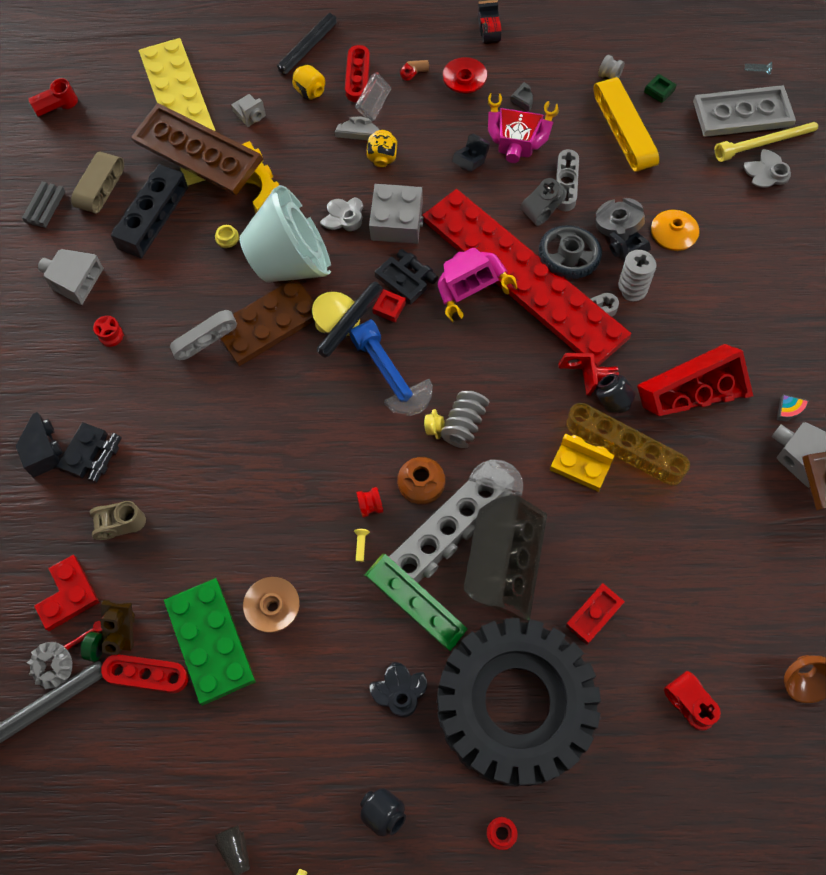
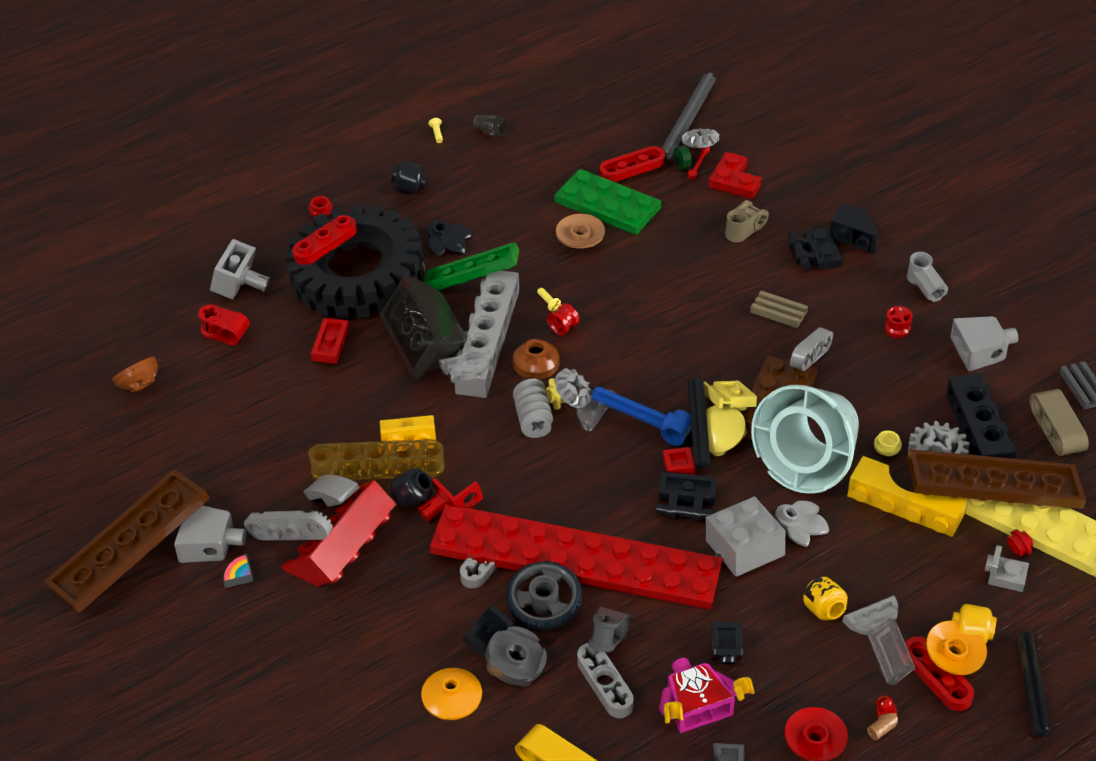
camera: 145 degrees right, 20 degrees down
dark brown hips [100,600,135,655] -> none
dark pink torso [438,248,517,322] -> none
light grey piece [618,250,657,301] -> none
none -> light grey brick [210,239,270,299]
none -> light grey plate [244,511,333,540]
none -> red plate [292,215,357,265]
none -> light grey slope [303,475,360,507]
none -> light grey gear [555,368,593,408]
none -> light yellow plate [704,381,757,411]
none -> dark tan tile [750,291,808,328]
none -> light grey piece [907,252,948,302]
none -> light grey gear [908,421,970,454]
none -> light orange dish [926,621,987,675]
none -> red plate [1007,529,1033,557]

